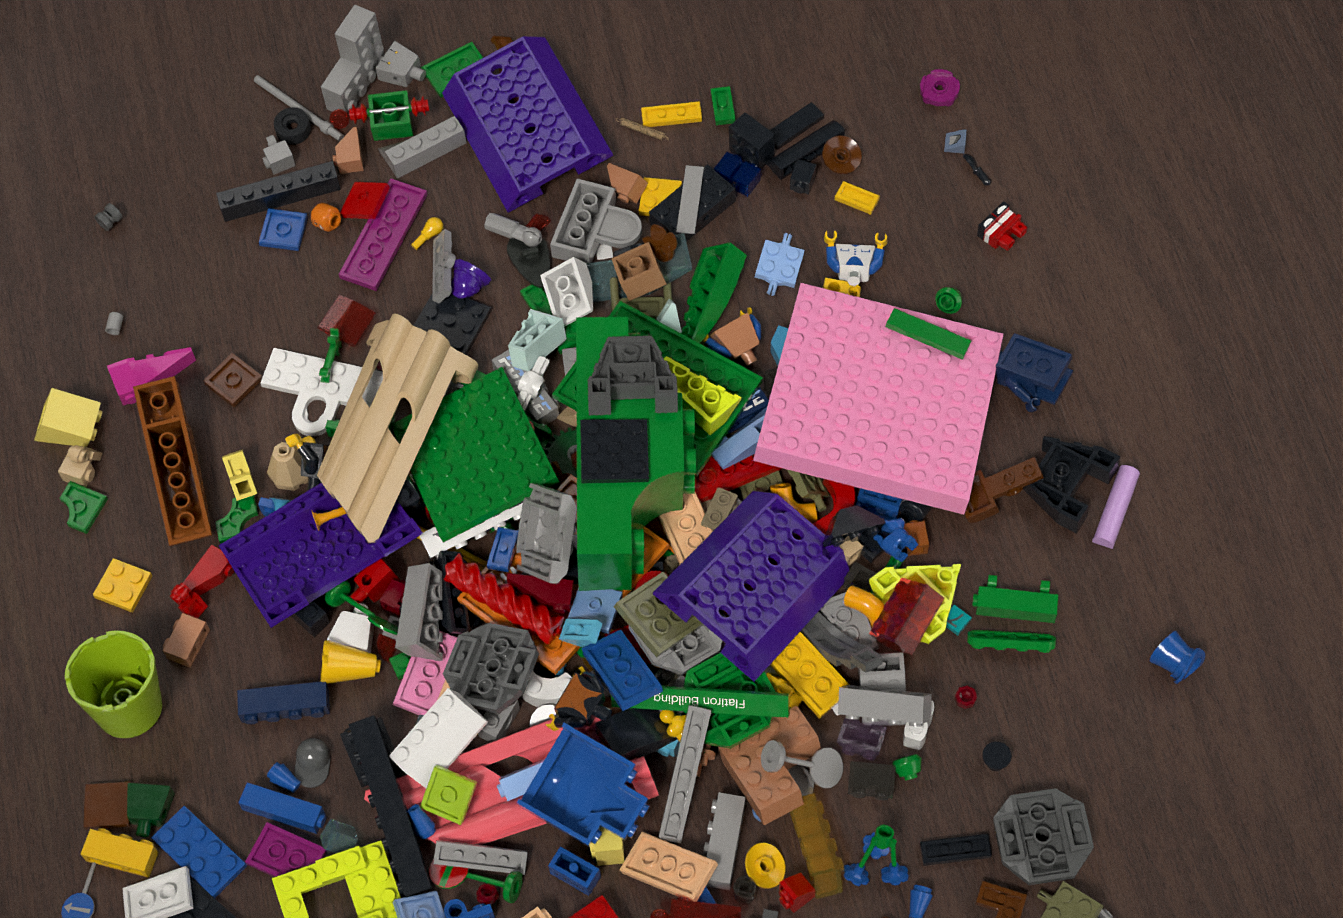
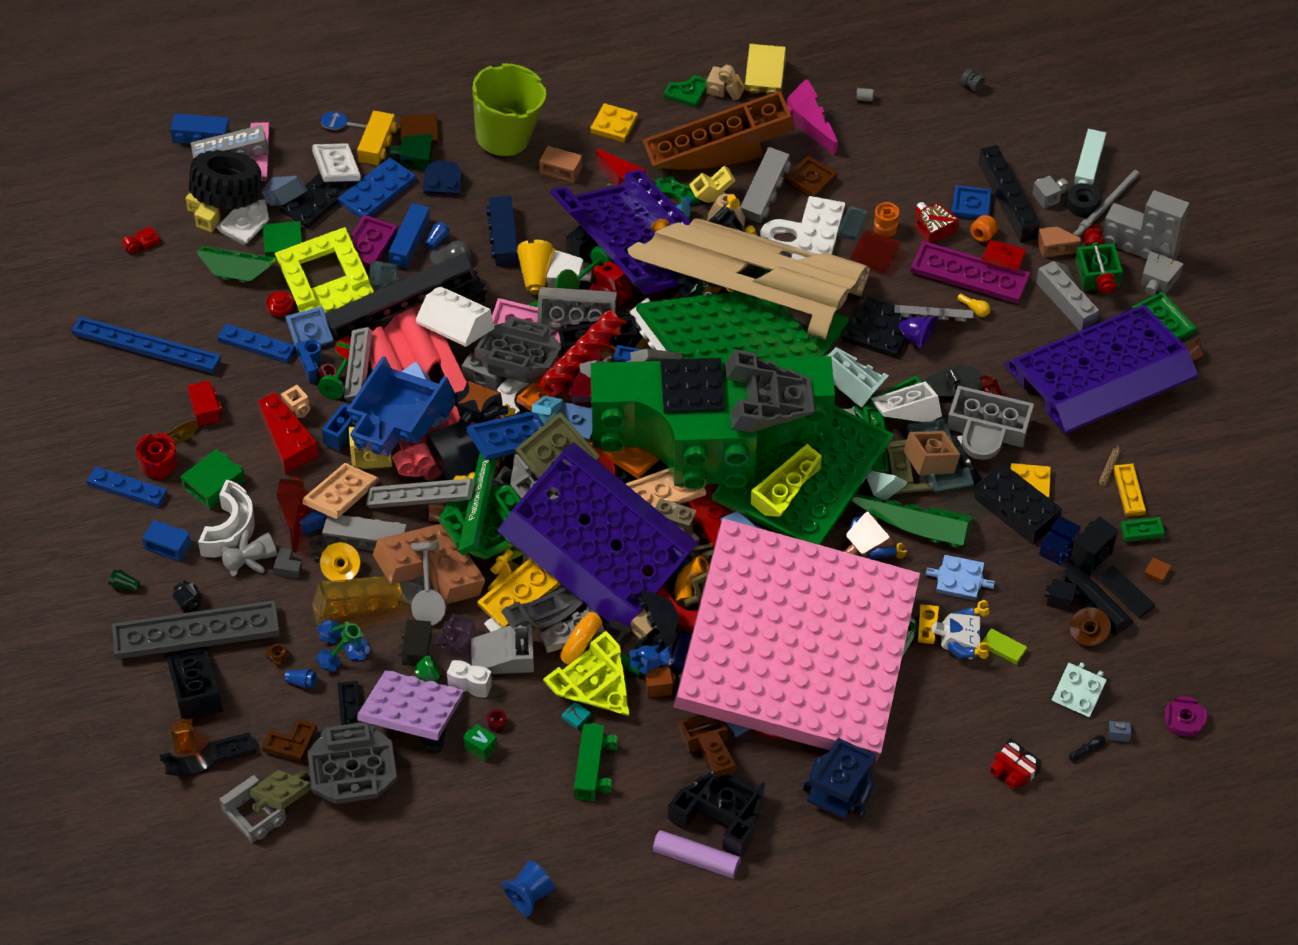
camera: 85 degrees right, 10 degrees down
red plate [170,583,208,619] -> none
green bar [319,328,342,383] -> none
blue cone [407,804,436,839] -> none
lime tile [420,765,477,825] -> none
light grey piece [484,213,542,247] -> none
nougat slope [607,163,648,204] -> none
reddish brown plate [642,224,677,262] -> none
light grey sticker [676,165,704,234] -> none
red slope [779,872,815,913] -> none
yellow tile [835,181,880,215] -> none
light grey brick [838,685,932,727] -> none
clear red brick [869,578,945,655] -> none
green tile [885,308,971,360] -> none
green cone [935,287,962,314] -> none
green plate [967,630,1056,653] -> none
none -> lavender plate [357,670,464,740]
none -> dark blue slope [423,161,463,195]
none -> green brick [463,724,497,762]
none -> light grey wedge [740,147,791,224]
none -> clear light blue tile [838,206,867,241]
none -> orange wheel [874,202,899,238]
none -> torso [915,202,958,244]
none -> lime tile [981,628,1027,665]
none -> light aqua plate [1052,662,1107,718]
none -> light aqua brick [1074,129,1106,185]
none -> dark orange tile [1144,558,1171,584]

